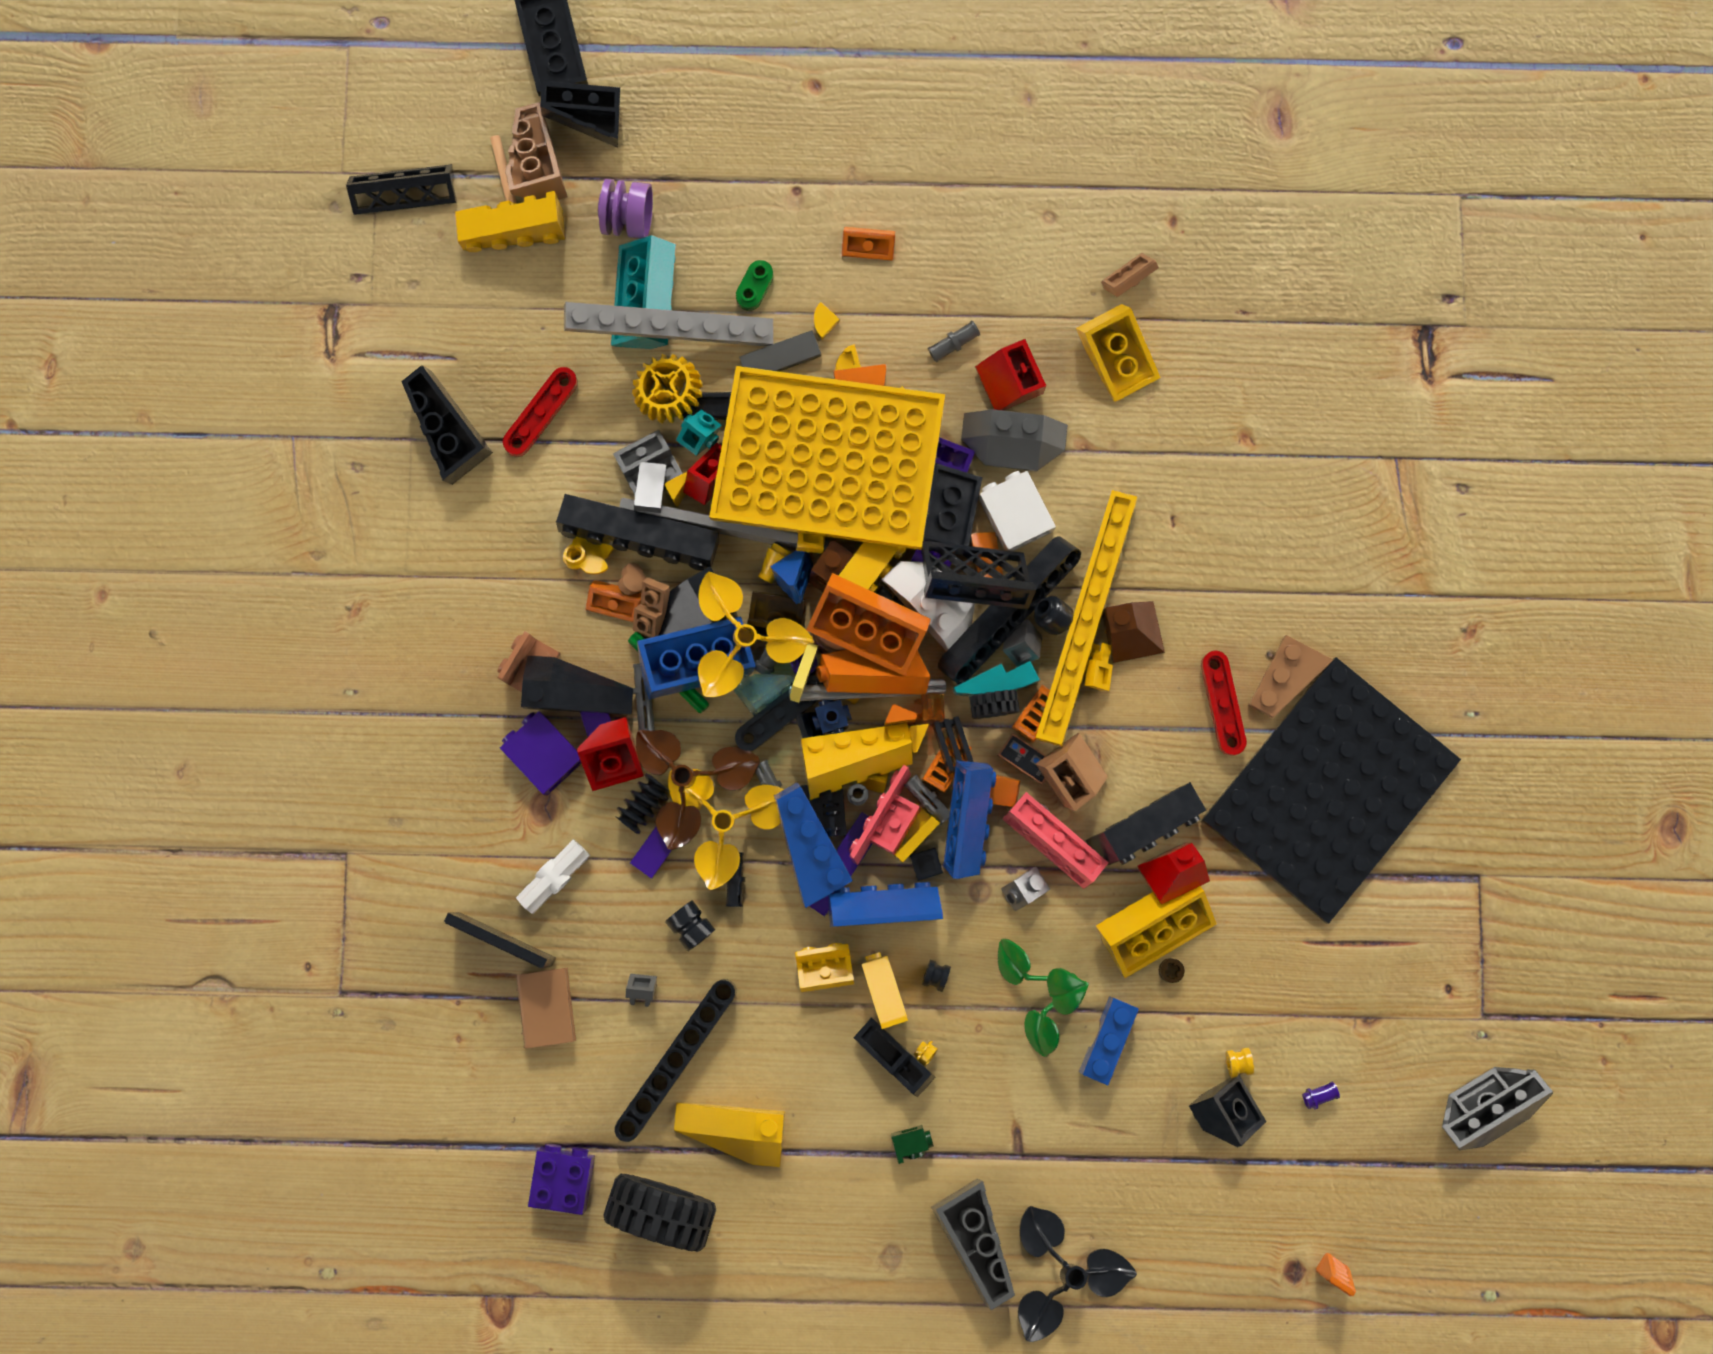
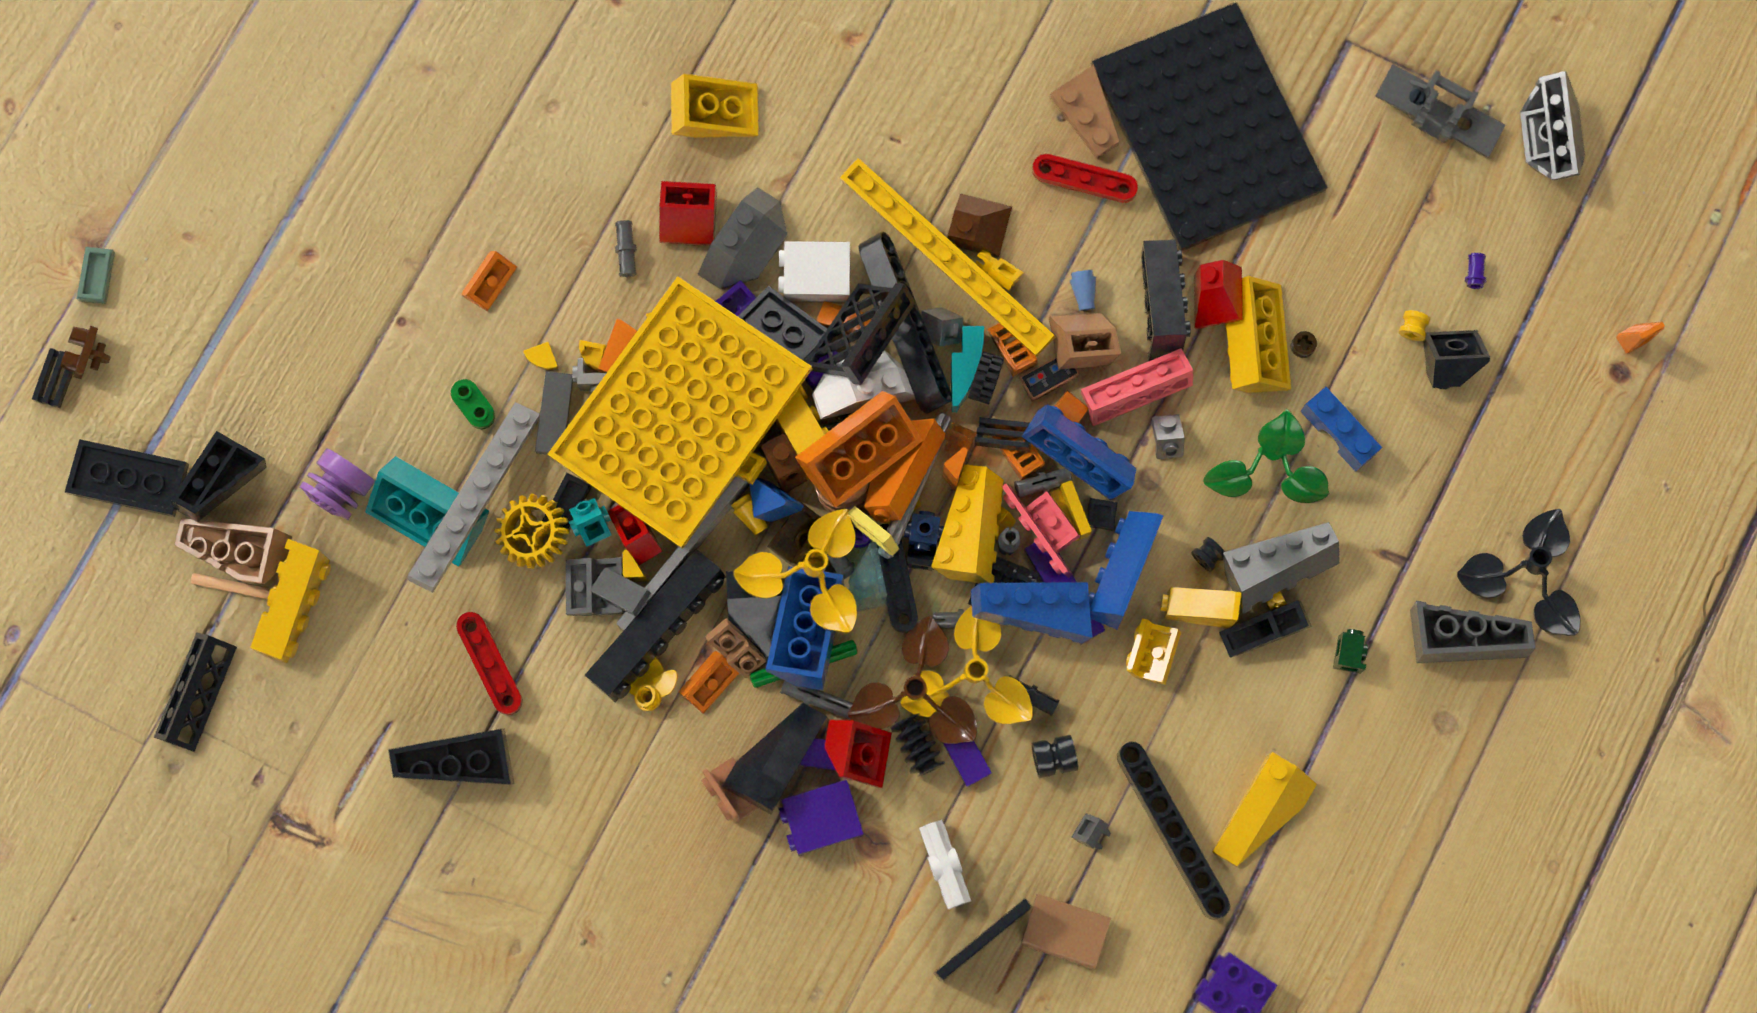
camera: 65 degrees left, 5 degrees down
black tyre [603,1173,716,1252] -> none
medium nougat tile [618,562,646,595] -> none
yellow slope [908,724,929,755] -> none
black head [1034,596,1074,635] -> none
medium nougat plate [1101,253,1159,297] -> none
none -> light grey bracket [573,358,606,394]
none -> medium blue cone [1069,270,1096,311]
none -> dark grey wedge [1223,522,1340,614]
none -> dark grey piece [1375,64,1505,157]

